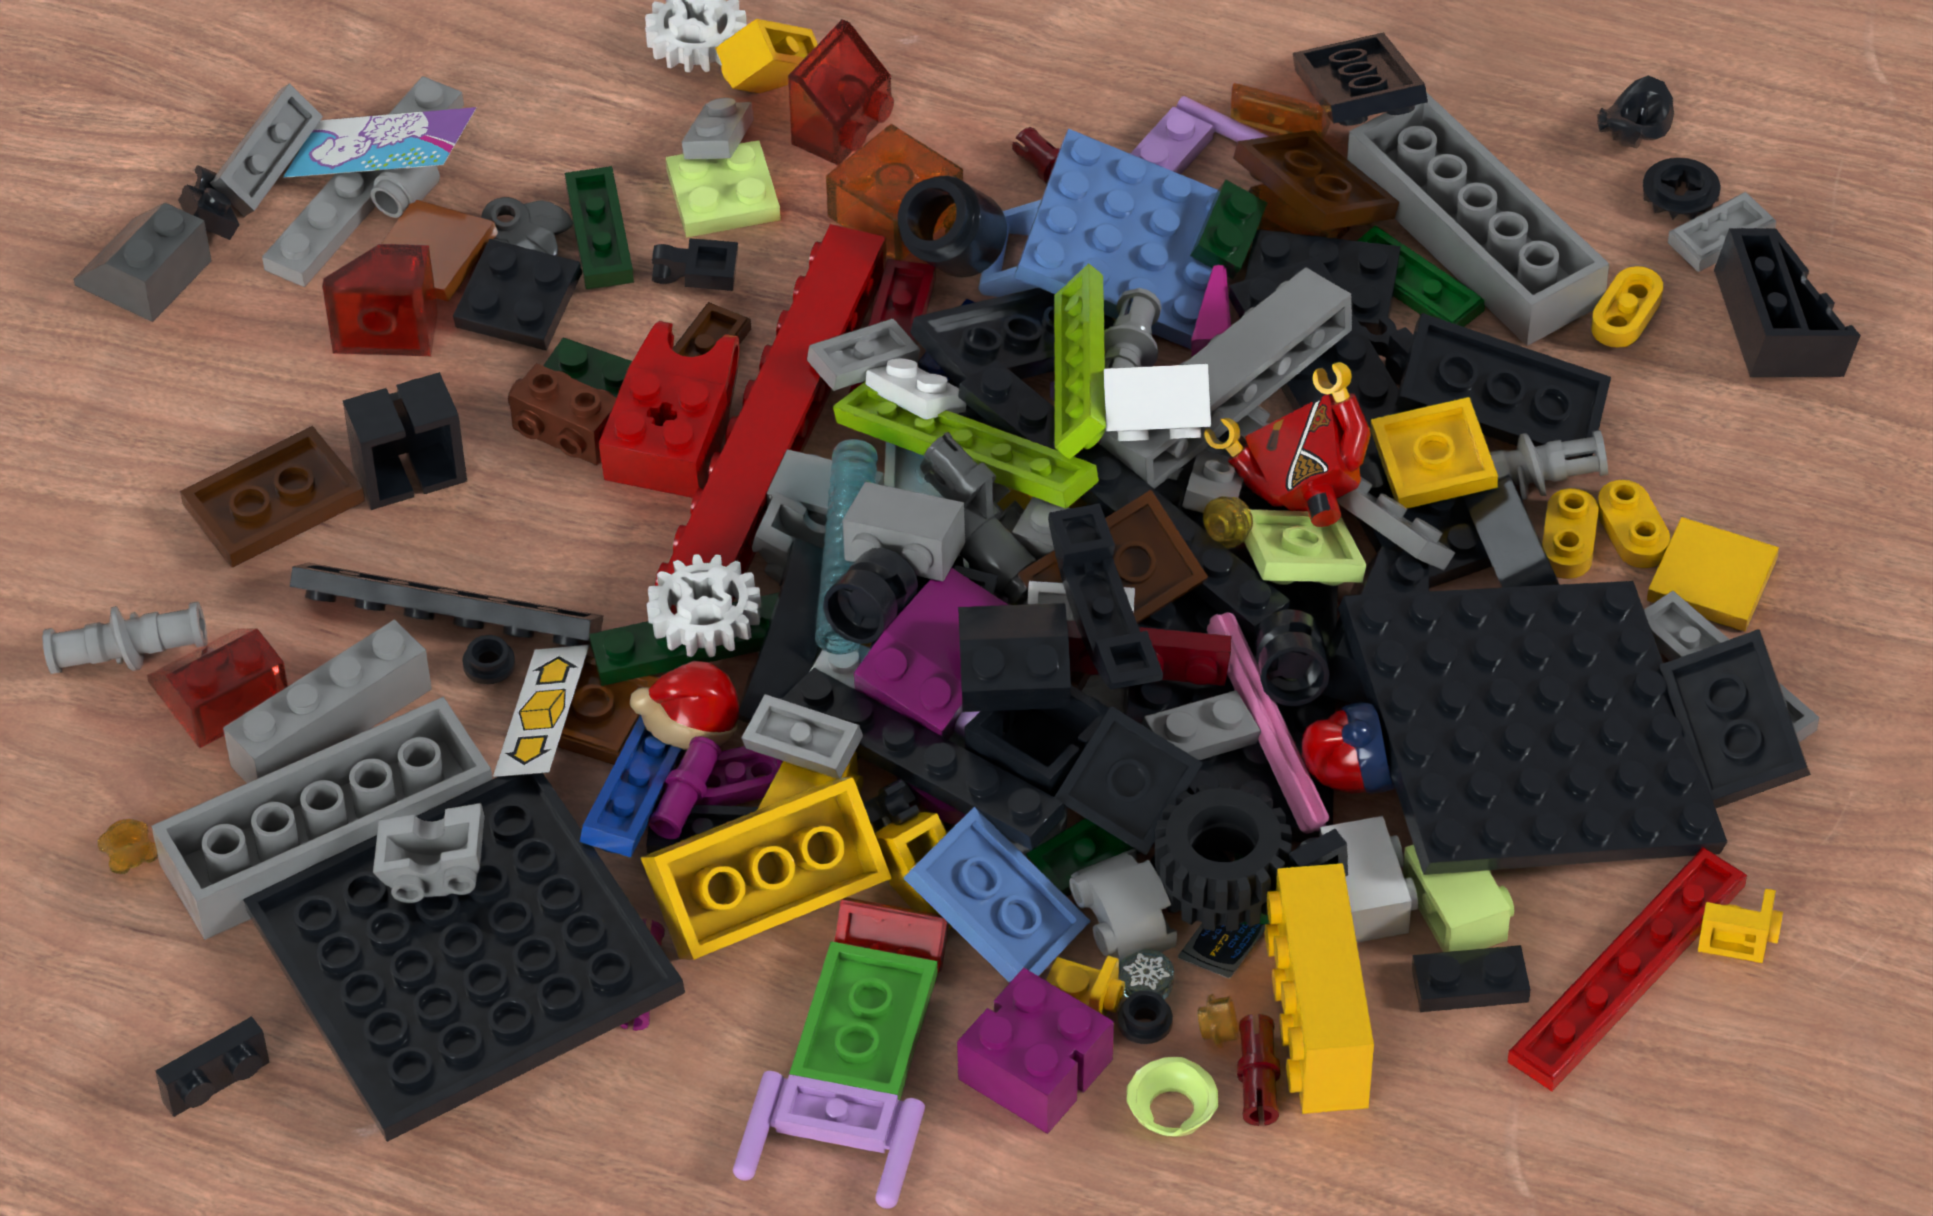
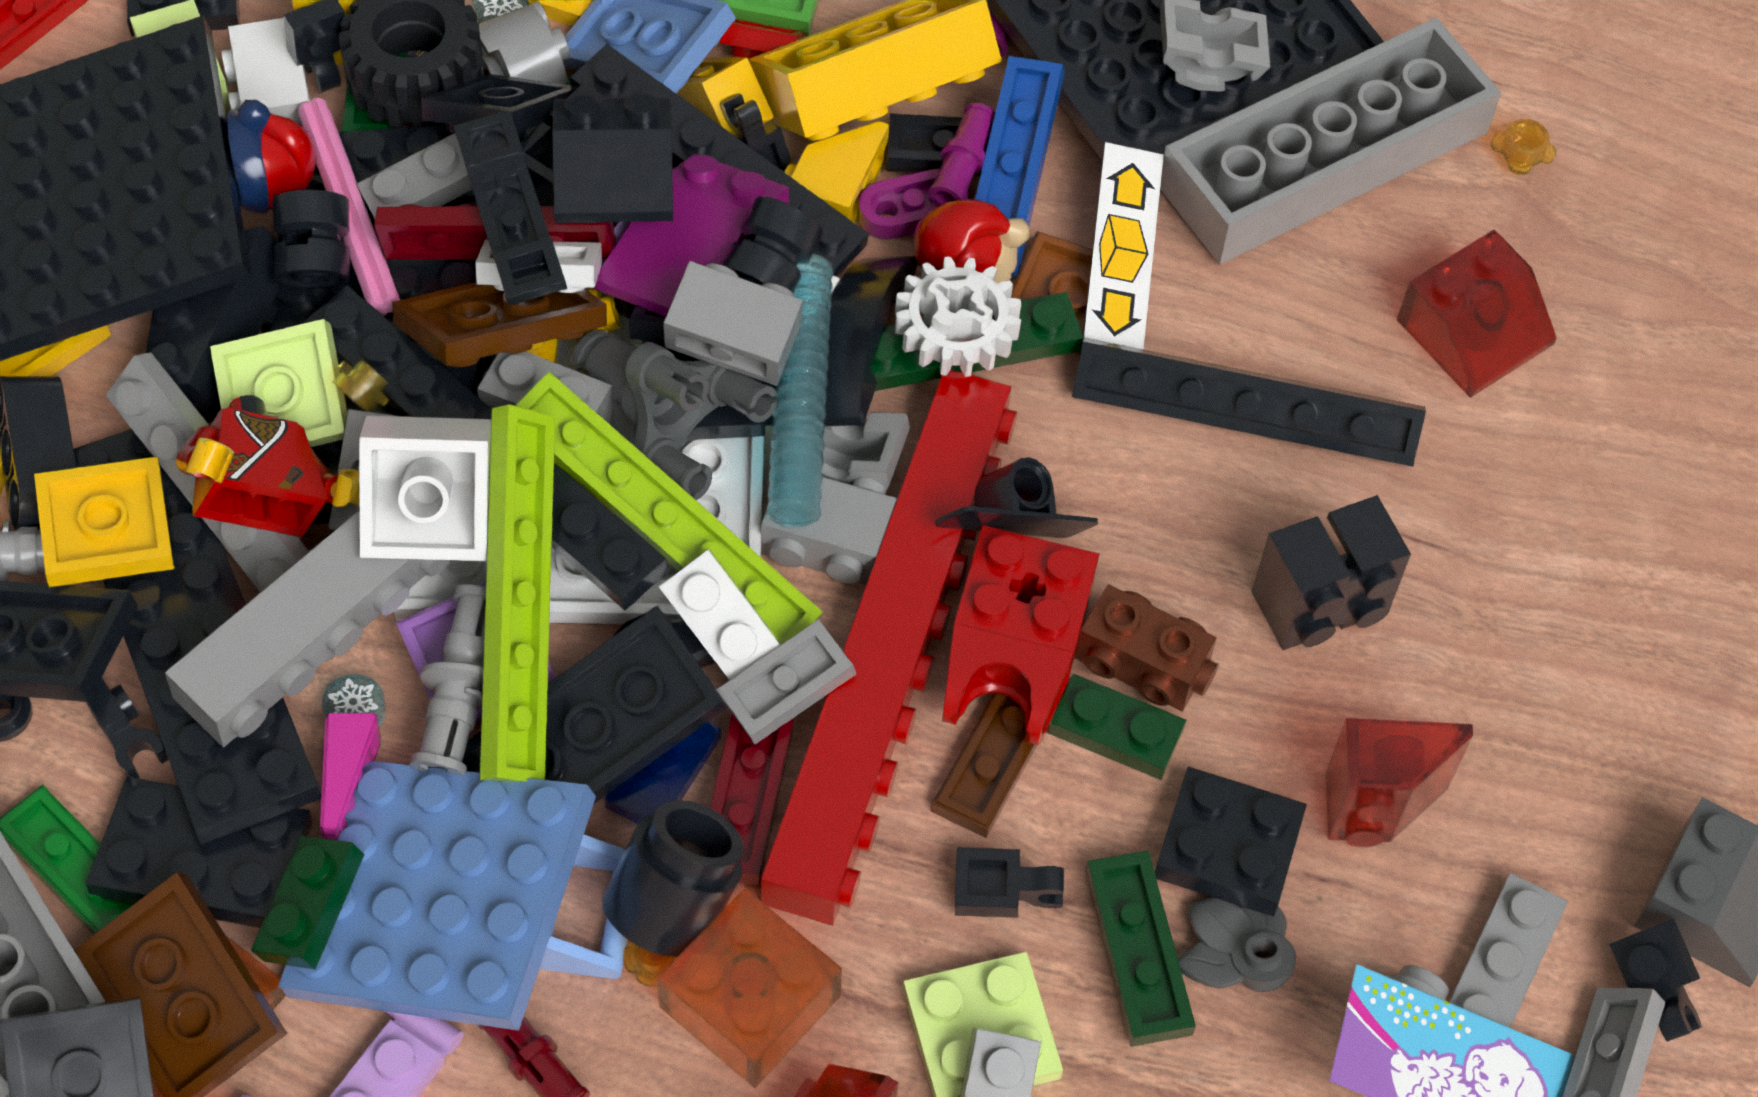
camera: 175 degrees right, 10 degrees up
light grey piece [42,602,208,674] -> none
reddish brown plate [180,426,365,568] -> none
light grey brick [223,619,432,783] -> none
dark orange tile [364,200,498,302] -> none
black plate [462,635,515,684] -> none
light grey plate [741,694,863,778] -> none
none -> black piece [935,457,1098,538]

